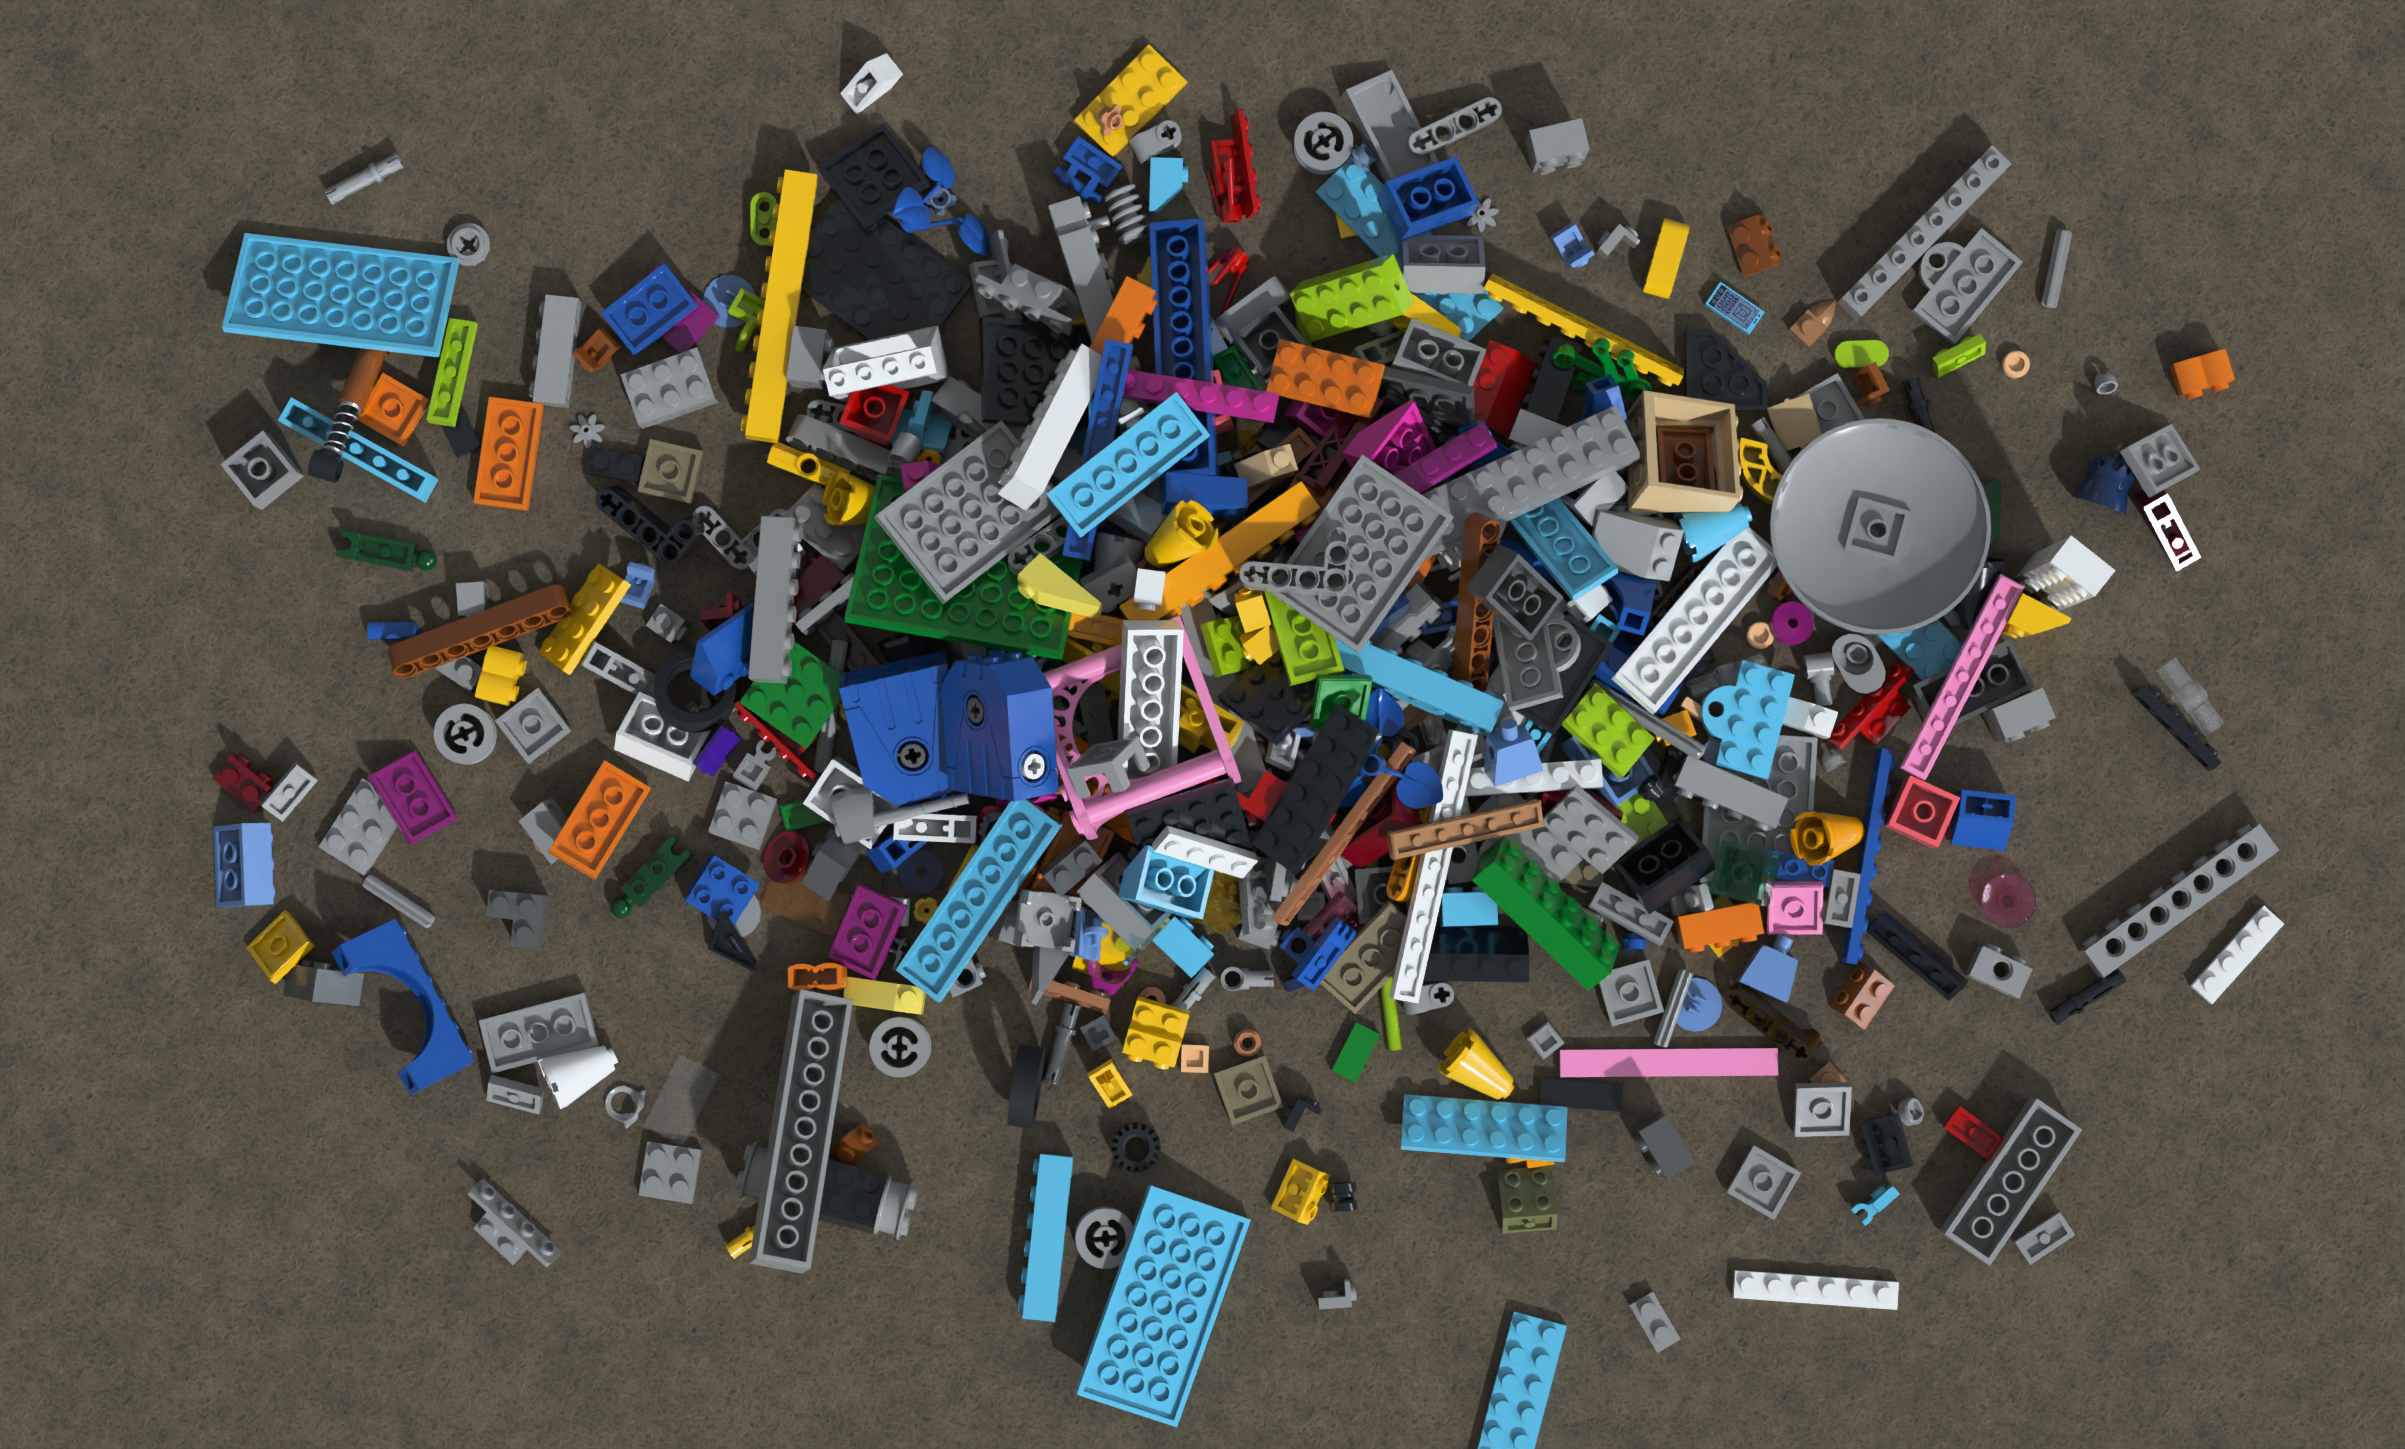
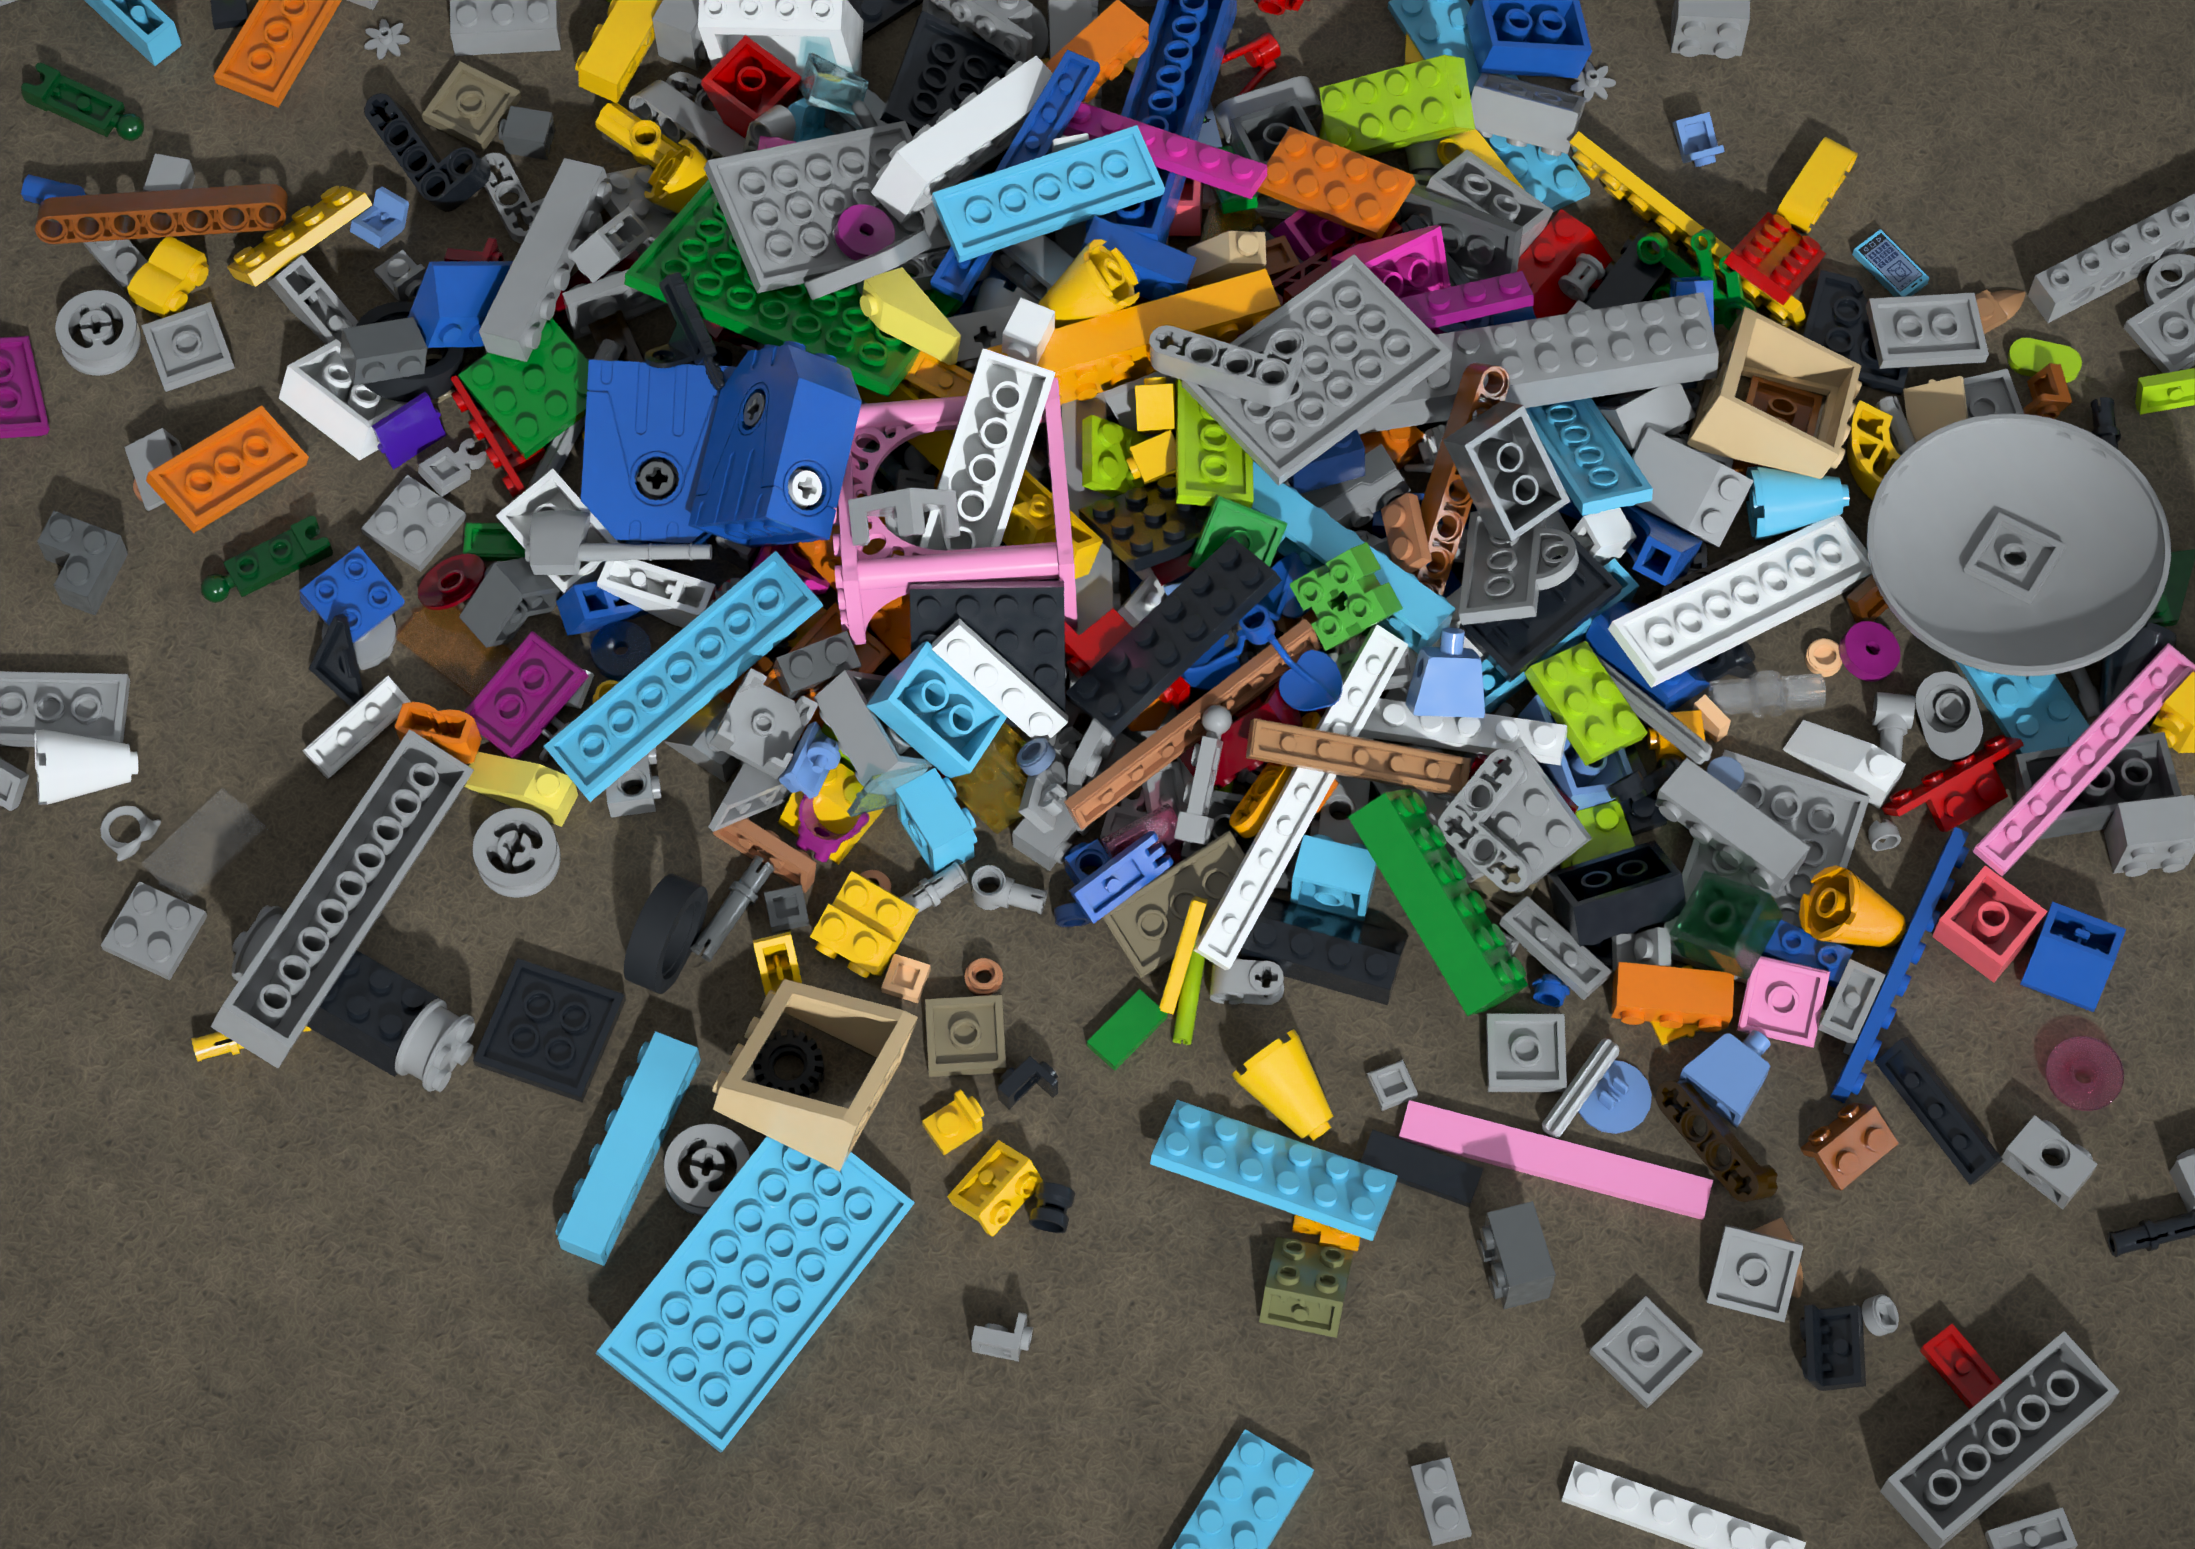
camera: 15 degrees right, 20 degrees down
black plate [585,447,644,483] -> none
dark orange bracket [830,1123,879,1166] -> none
light grey bracket [1597,224,1640,260] -> none
medium azure plate [1700,660,1795,780] -> none
dark orange bracket [1727,215,1782,277] -> none
medium azure plate [1850,1184,1900,1226] -> none
none -> white tile [302,676,411,779]
none -> dark grey brick [340,317,427,385]
none -> black plate [473,958,626,1103]
none -> dark grey brick [499,106,556,160]
none -> light grey brick [569,206,652,283]
none -> black piece [645,272,725,391]
none -> tan windscreen [712,979,918,1172]
none -> clear light blue slope [799,53,869,115]
none -> light grey beam [804,229,932,300]
none -> magenta piece [834,204,895,261]
none -> yellow bracket [922,1089,984,1155]
none -> sand blue tile [1016,738,1056,776]
none -> yellow tile [1159,896,1208,1015]
none -> light grey plate [1174,705,1232,845]
none -> bright green brick [1289,542,1403,651]
none -> nougat plate [1381,492,1432,574]
none -> light grey beam [1438,749,1533,893]
none -> light grey bush [1558,253,1606,302]
none -> red plate [1724,212,1826,305]
none -> light grey plate [1866,293,1989,369]

